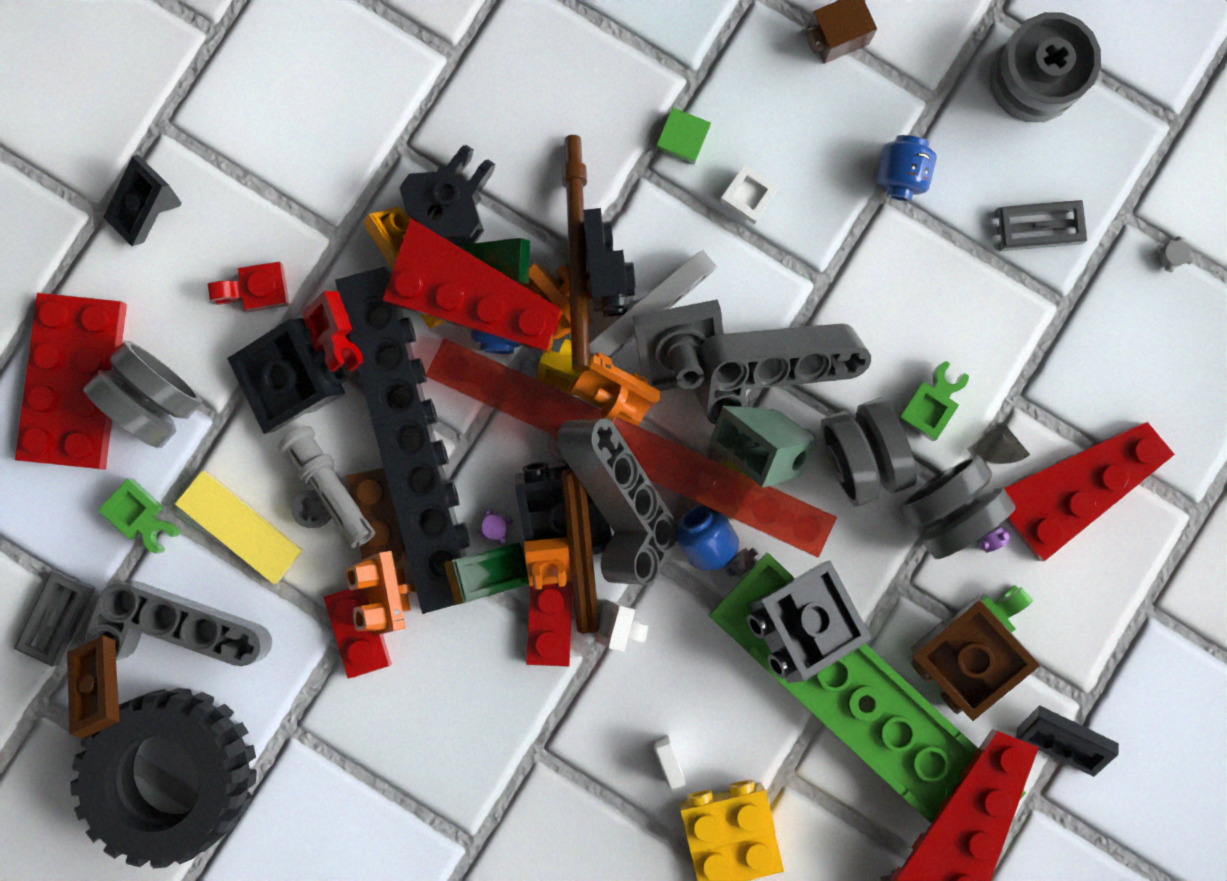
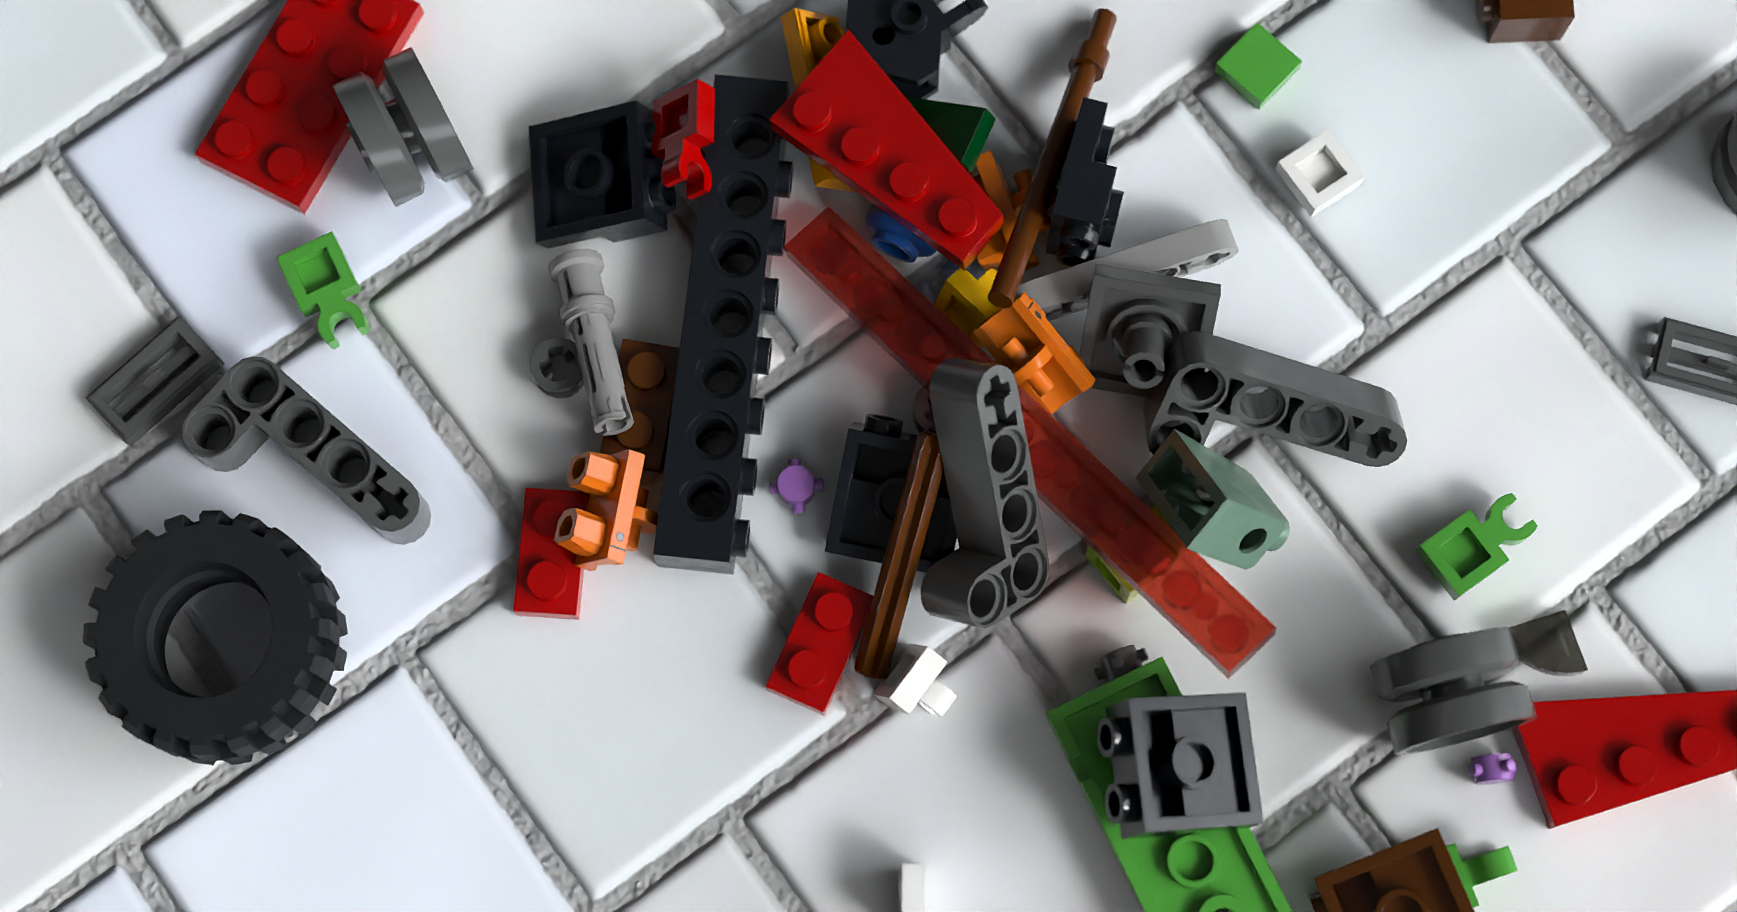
camera: 25 degrees right, 10 degrees down
reddish brown plate [67,635,119,739] -> none
light yellow tile [175,471,304,584] -> none
red plate [207,261,290,312] -> none
dark green tile [444,542,529,605] -> none
orange tile [524,537,572,589] -> none
blue head [676,506,739,570] -> none
dark grey wheel [821,397,917,507] -> none
blue head [876,135,937,202] -> none

